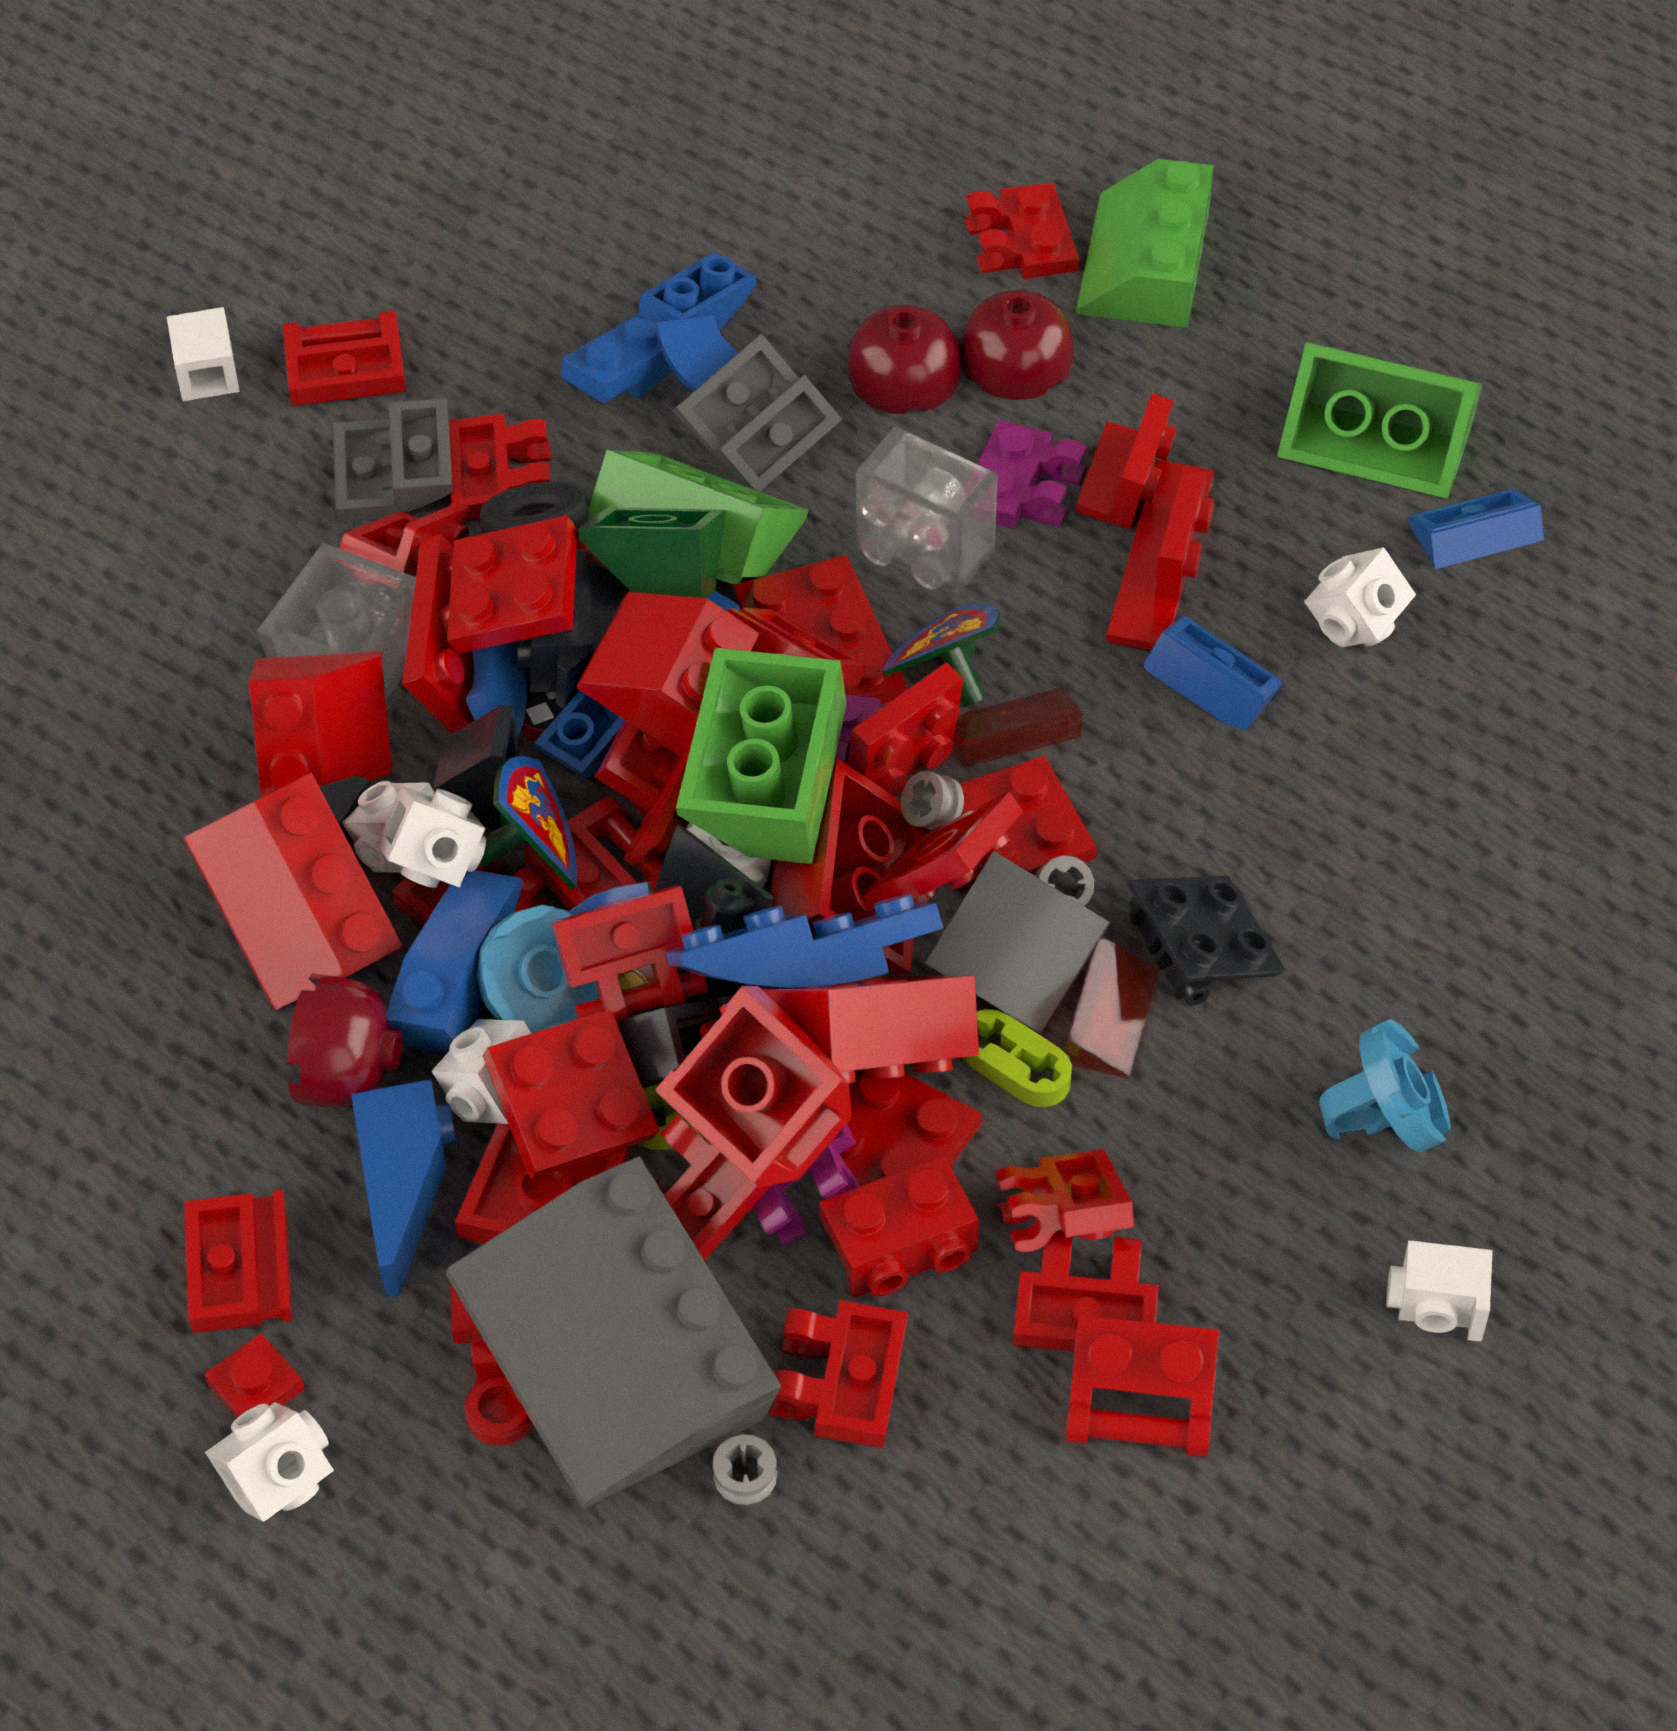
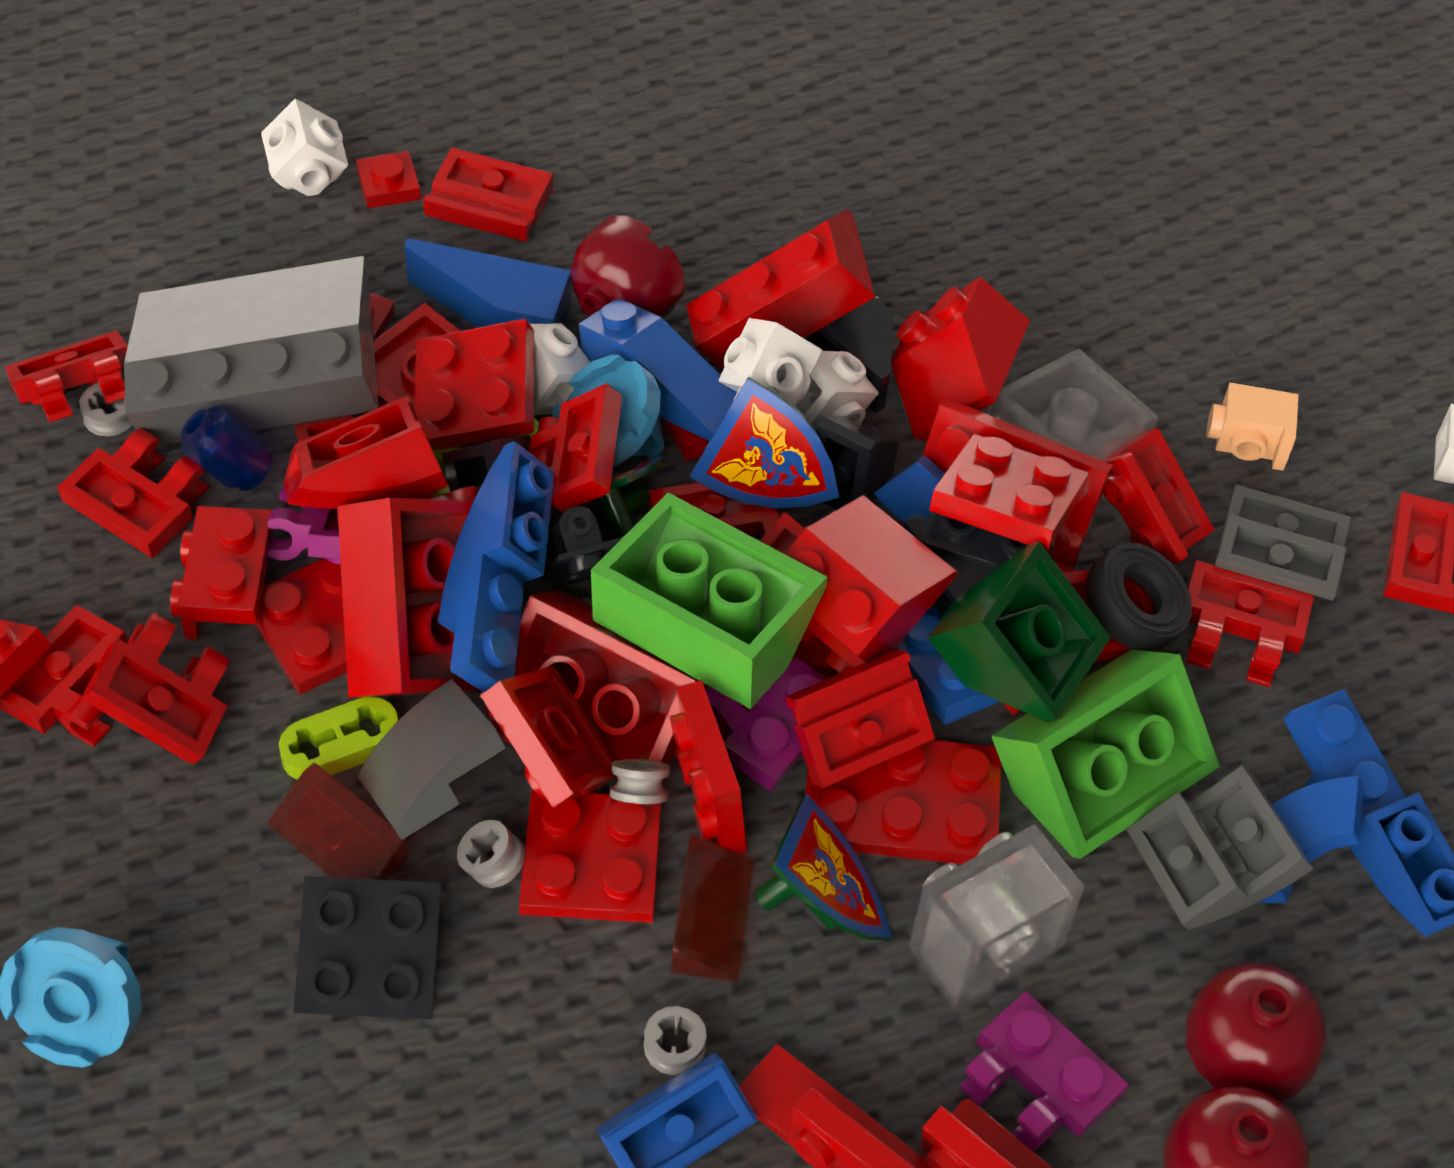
camera: 110 degrees right, 0 degrees up
none -> red plate [4,330,128,423]
none -> clear blue brick [181,406,272,491]
none -> light grey bush [644,1006,707,1075]
none -> light nougat brick [1206,382,1299,471]

